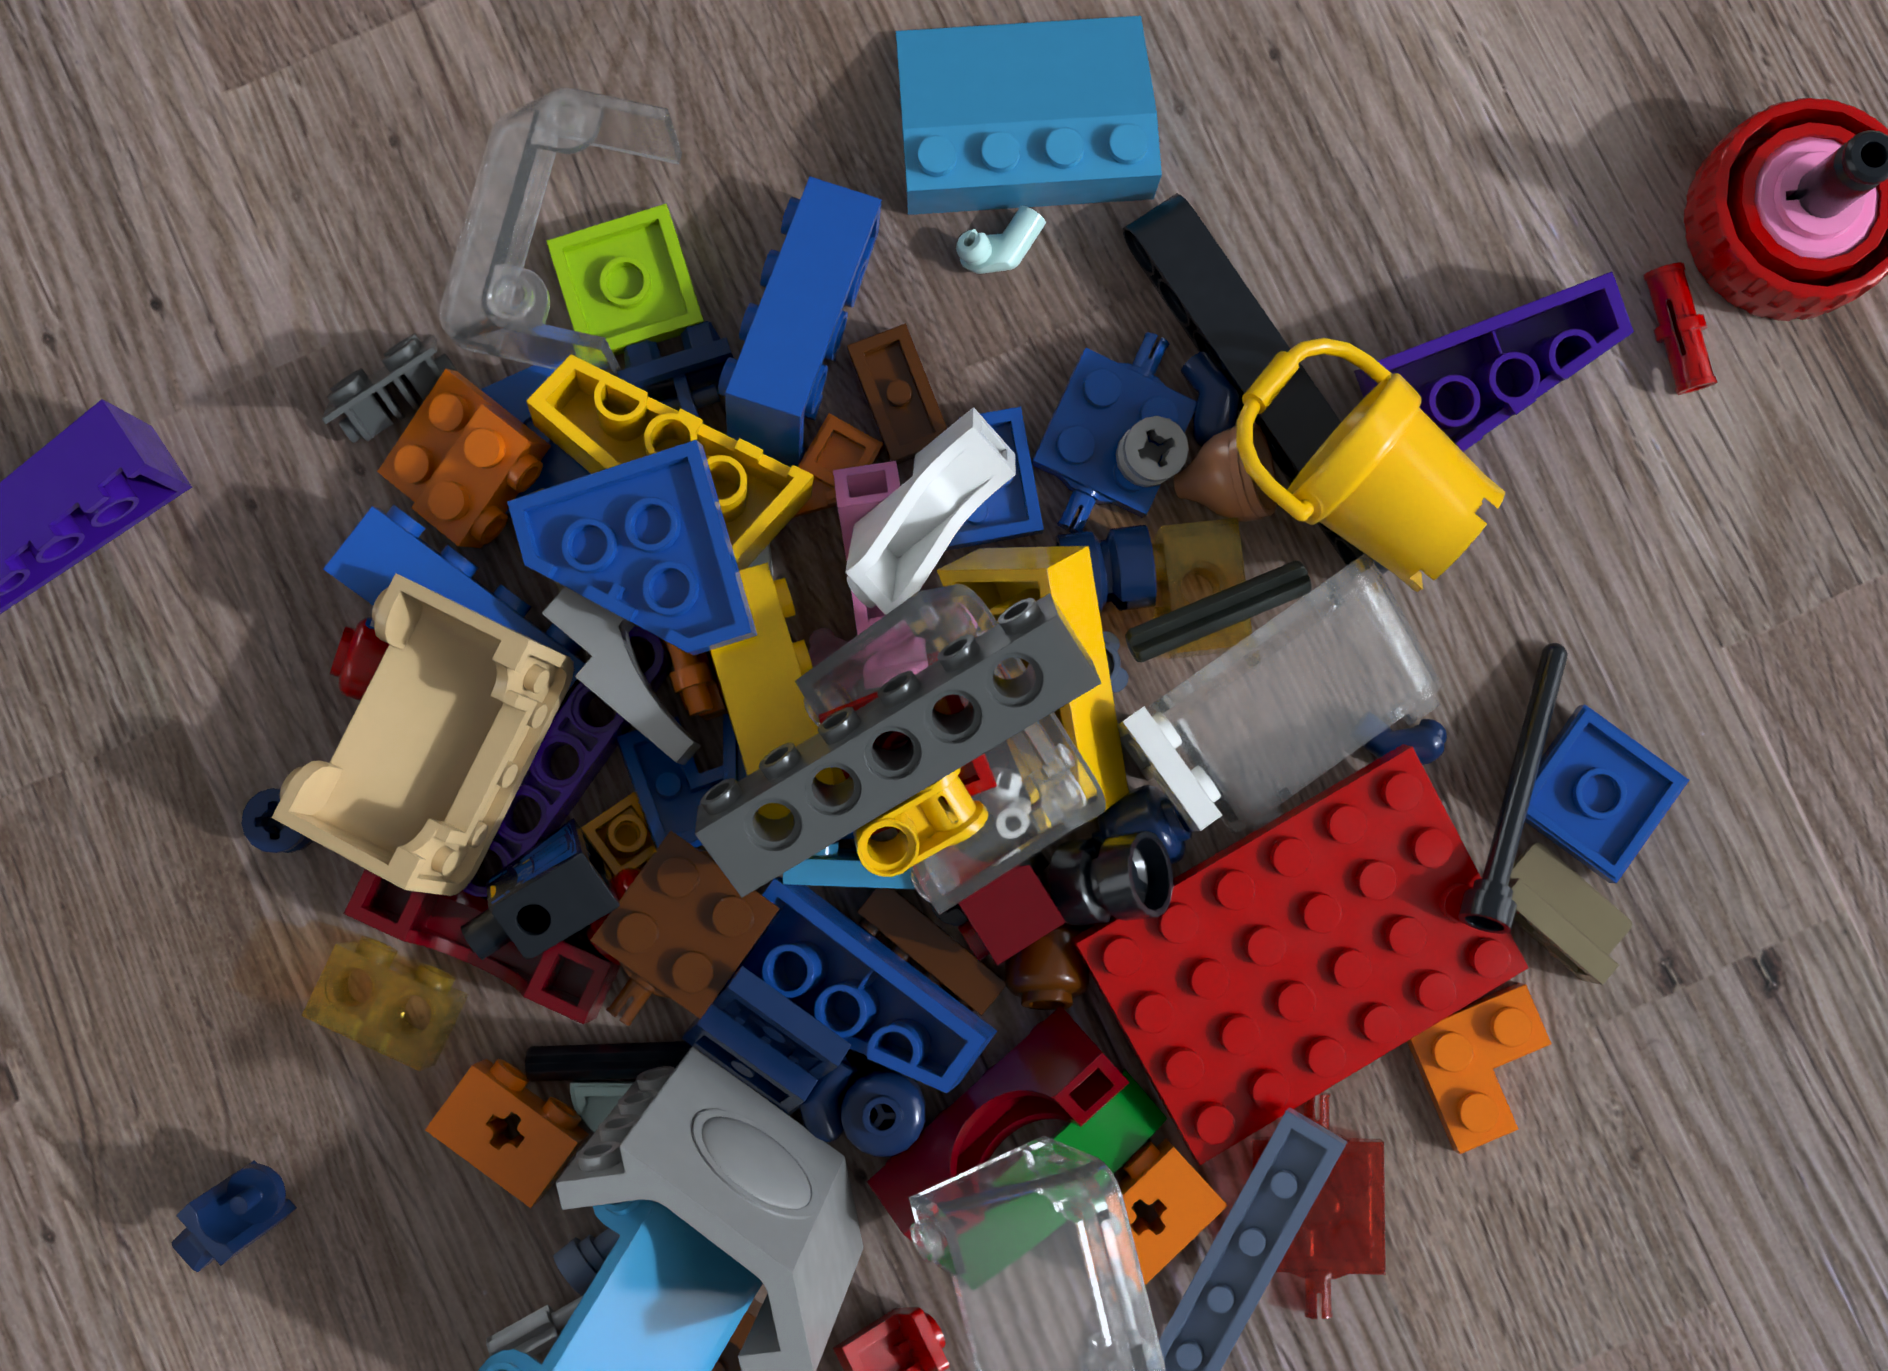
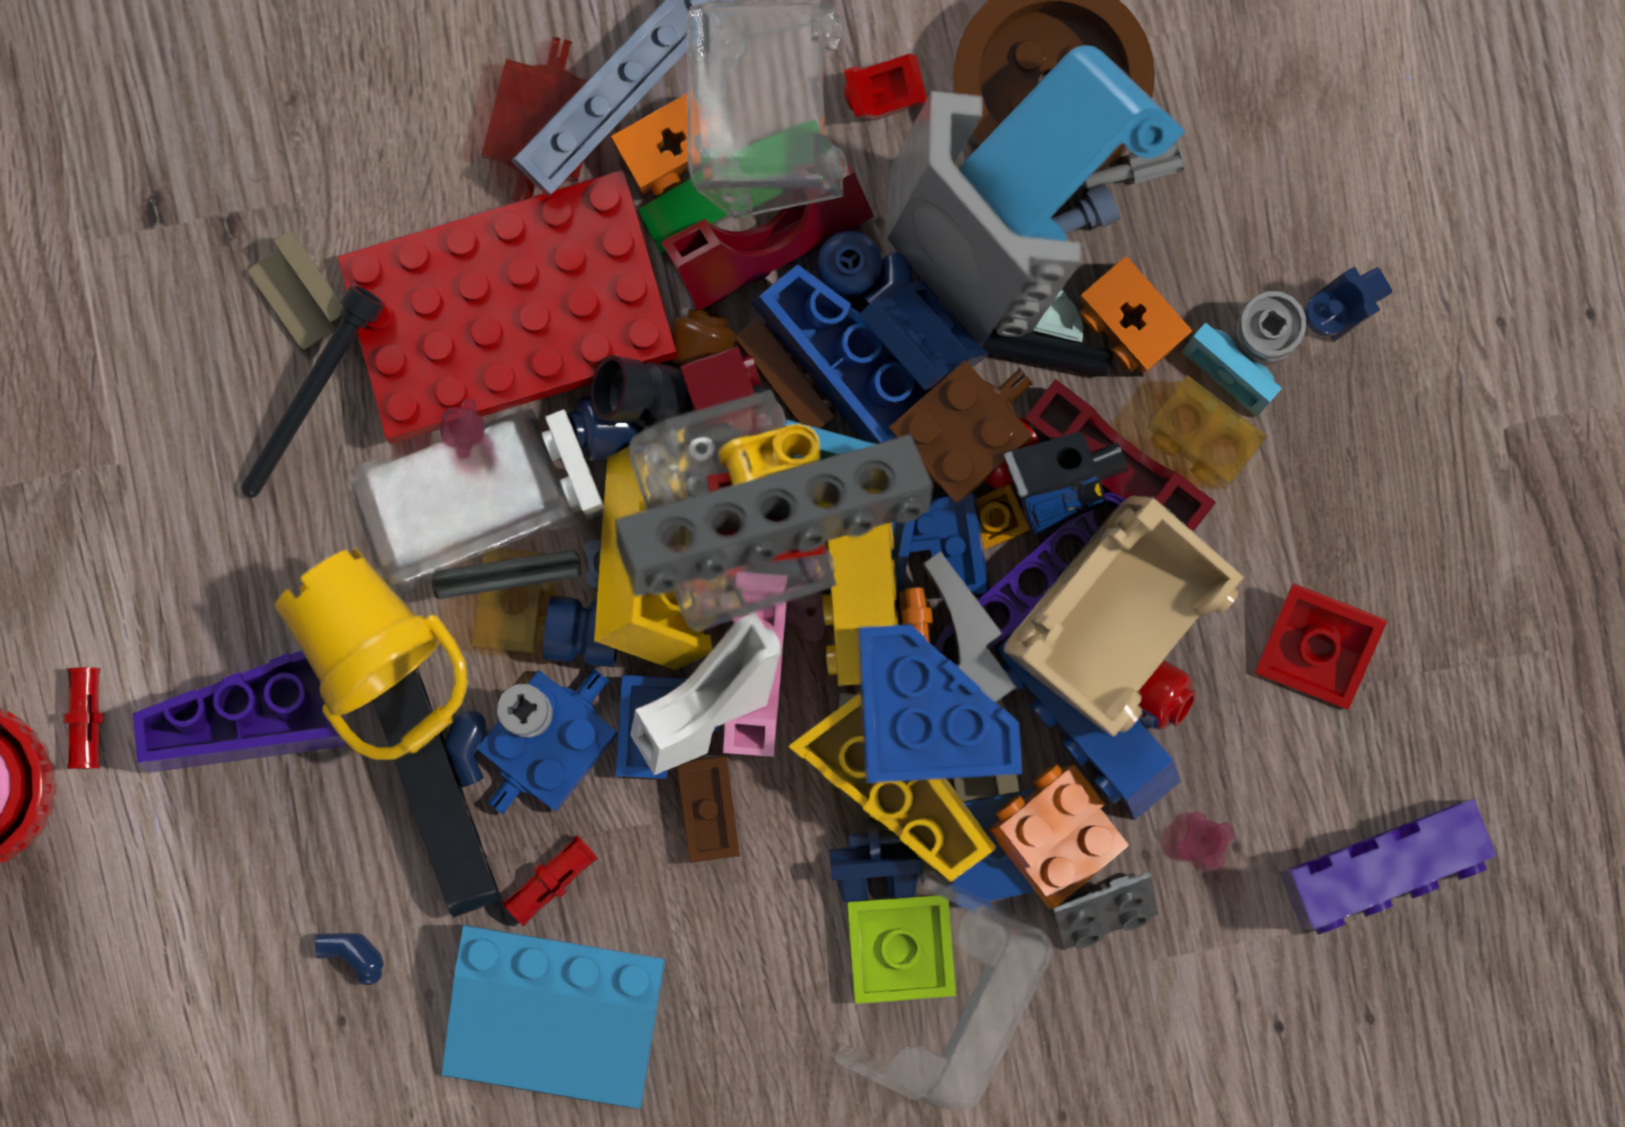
camera: 160 degrees left, 0 degrees up
dark blue wheel [241,788,314,853] -> none
blue wedge [718,176,882,467] -> none
orange tile [793,413,884,518] -> none
light aqua arm [956,206,1046,274] -> none
nougat helmet [1174,422,1277,522] -> none
dark blue arm [1347,710,1447,765] -> none
orange plate [1407,983,1552,1154] -> none
blue plate [1525,704,1689,883] -> none
none -> dark blue arm [315,933,384,985]
none -> clear pink plate [440,398,485,459]
none -> red pin [502,835,599,927]
none -> clear pink plate [1177,812,1234,870]
none -> medium azure plate [1181,323,1282,417]
none -> light grey wheel [1234,291,1306,365]
none -> red slope [1255,583,1387,710]

